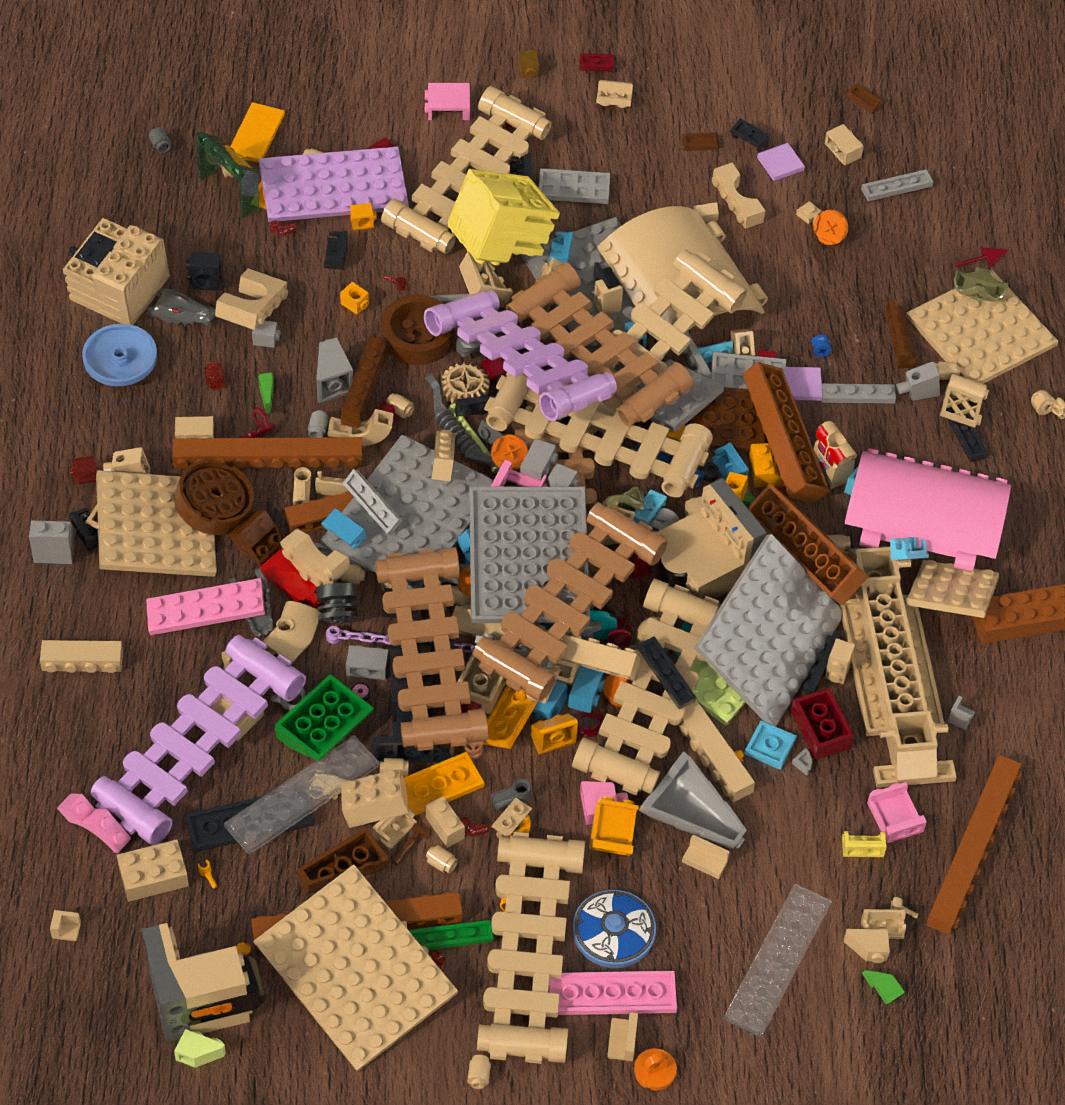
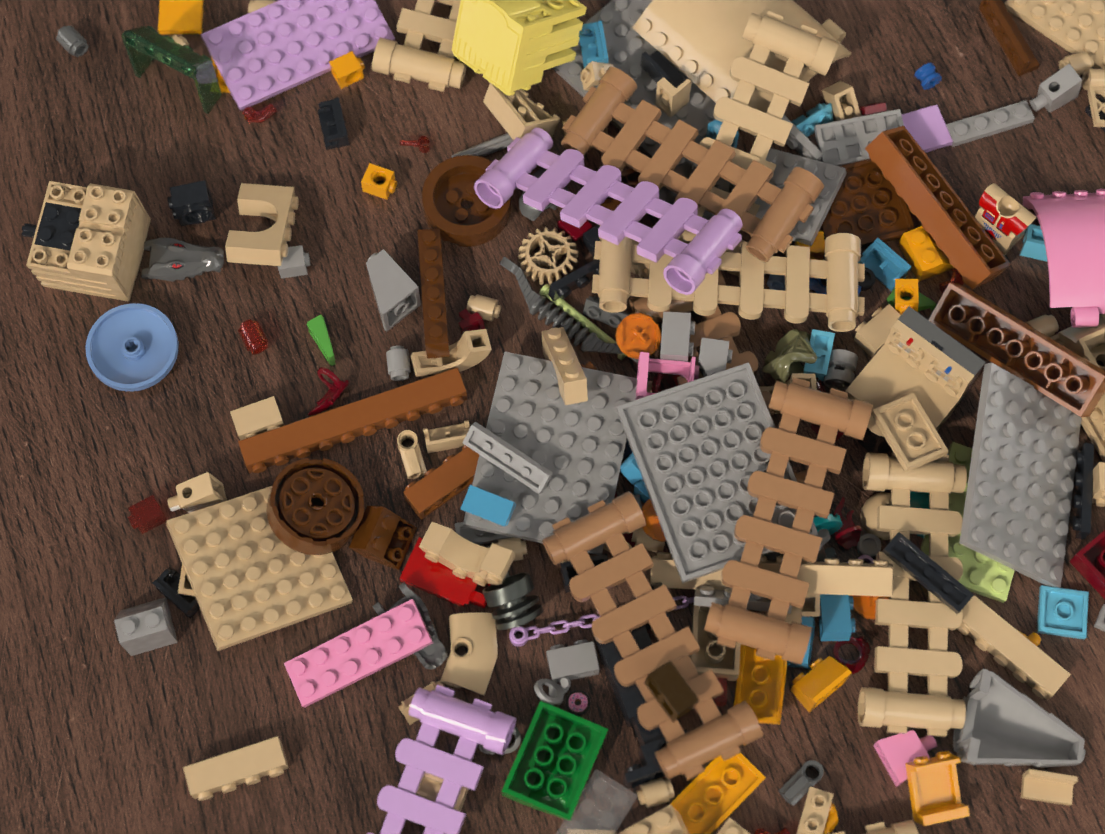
camera: 15 degrees left, 15 degrees up
none -> light grey piece [534,677,571,707]
none -> dark brown hinge [644,661,700,723]
none -> tan plate [871,393,948,472]

